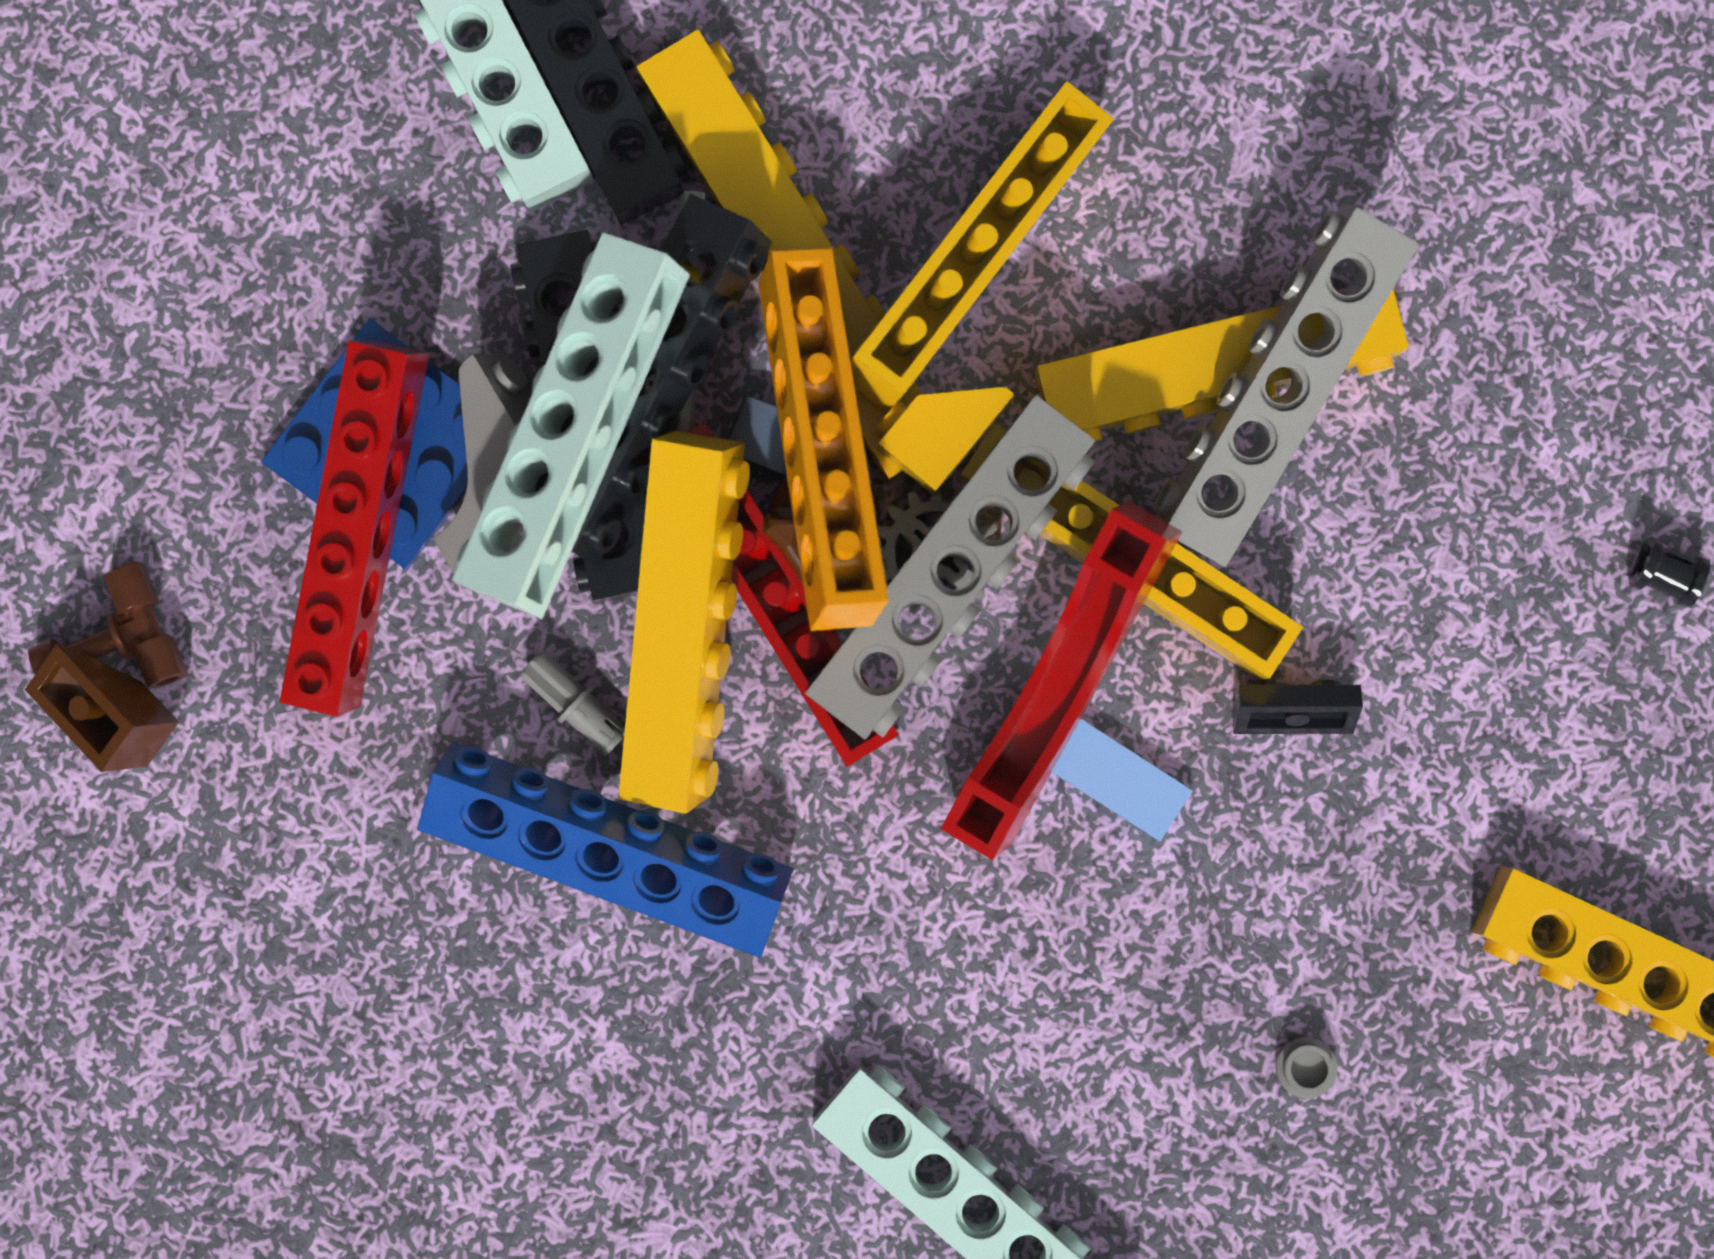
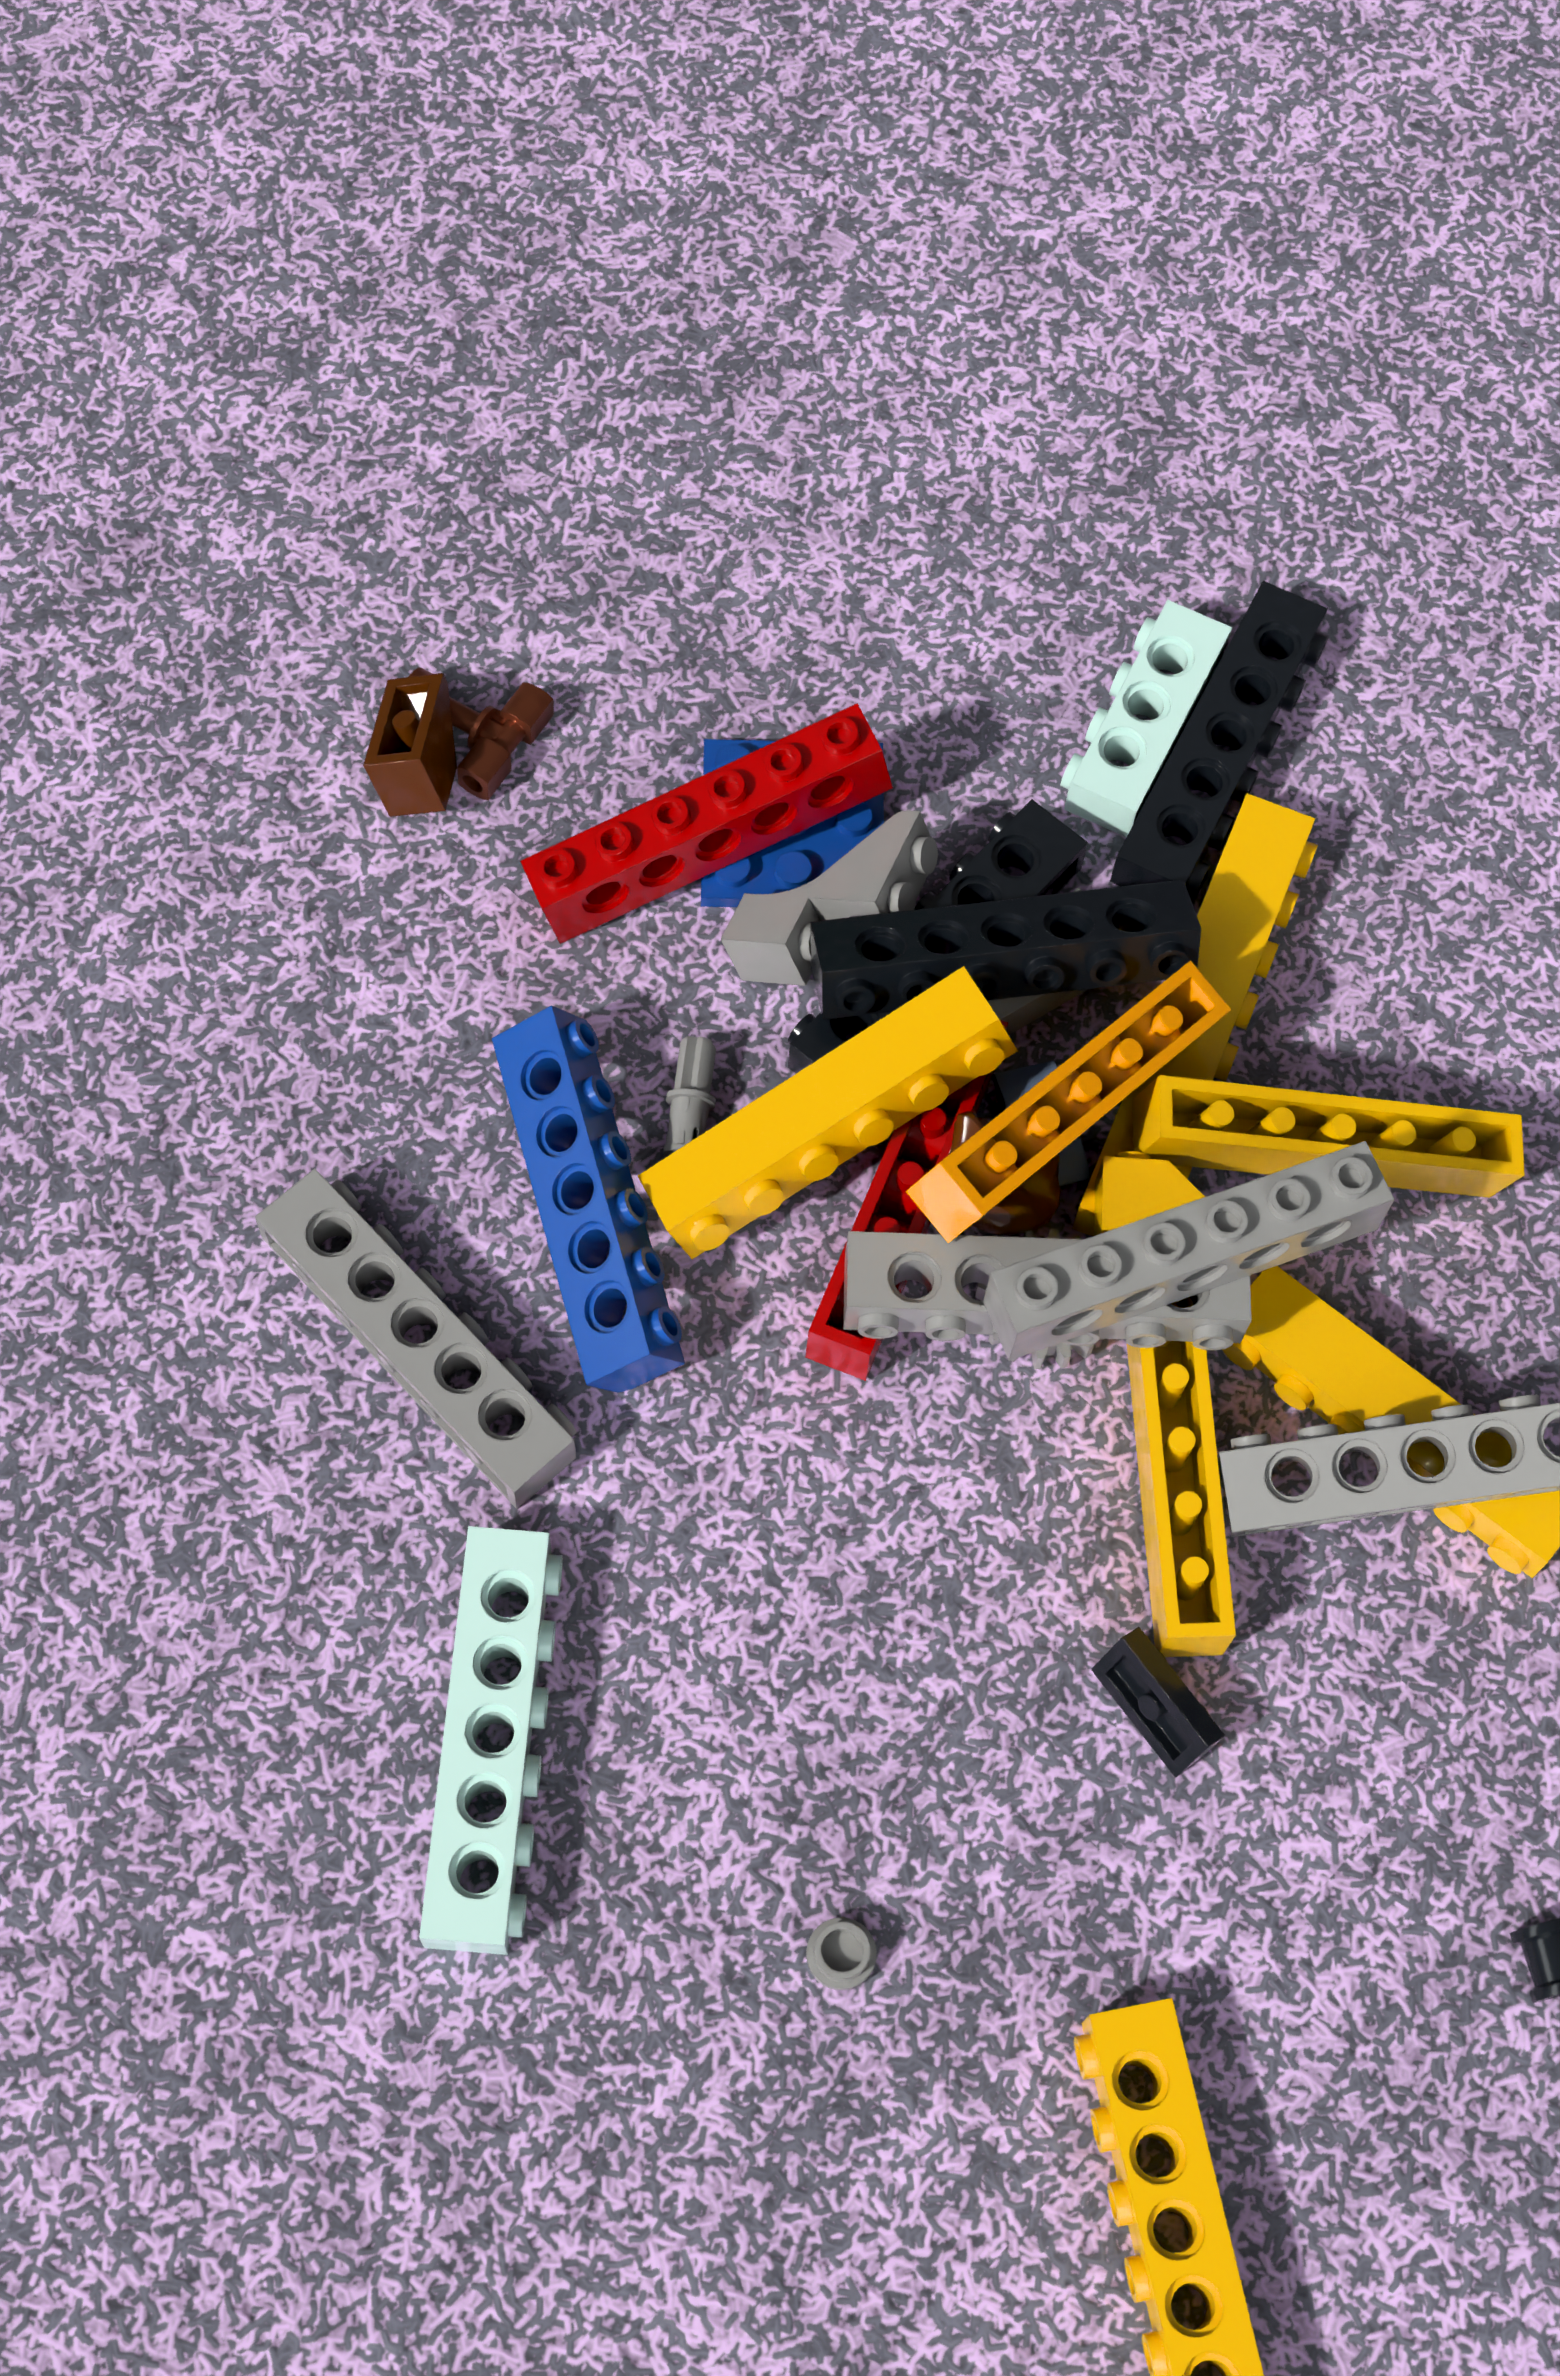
camera: 50 degrees right, 20 degrees down
light aqua brick [452,233,690,619] -> none
red arch [940,501,1183,861] -> none
light blue tile [1052,719,1193,841] -> none
none -> light grey brick [255,1168,577,1509]
none -> light grey brick [983,1141,1395,1361]

